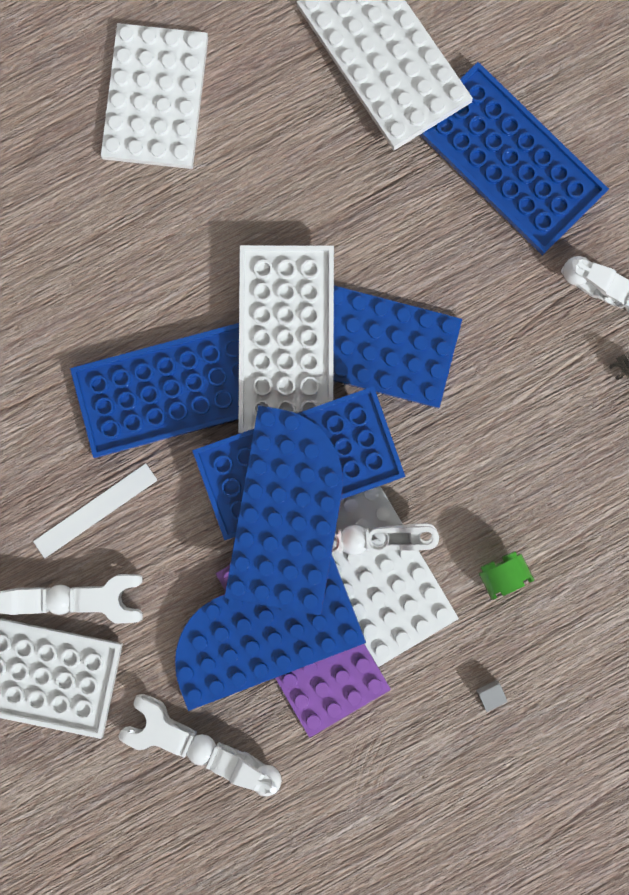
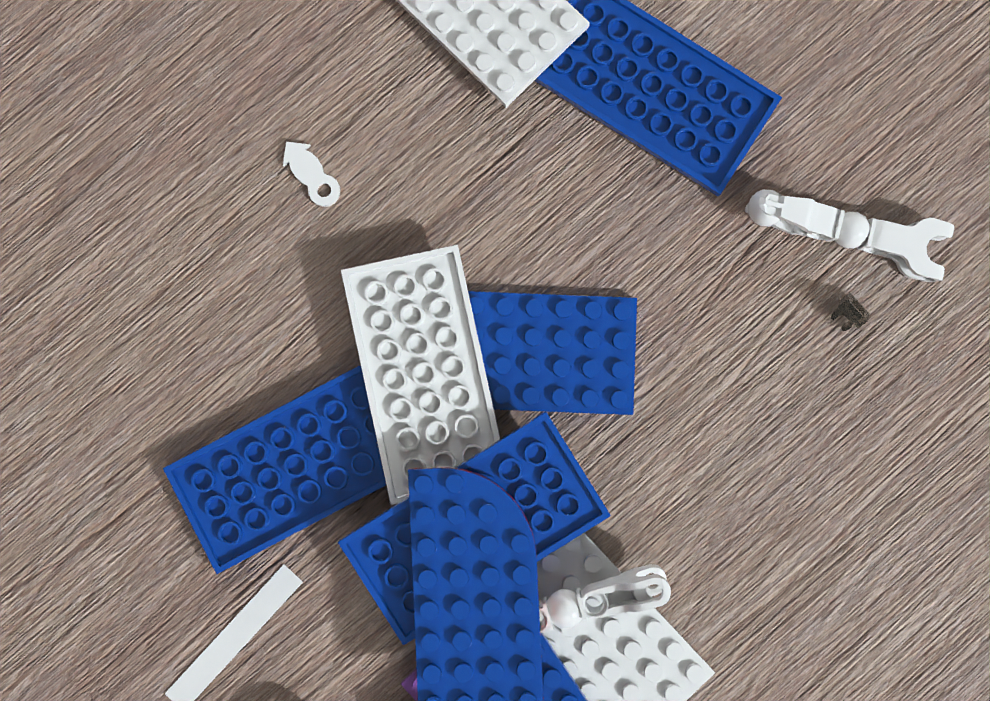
camera: 15 degrees left, 0 degrees up
white plate [101,23,208,169] -> none
bright green brick [479,551,535,600] -> none
none -> white brick [283,142,340,207]

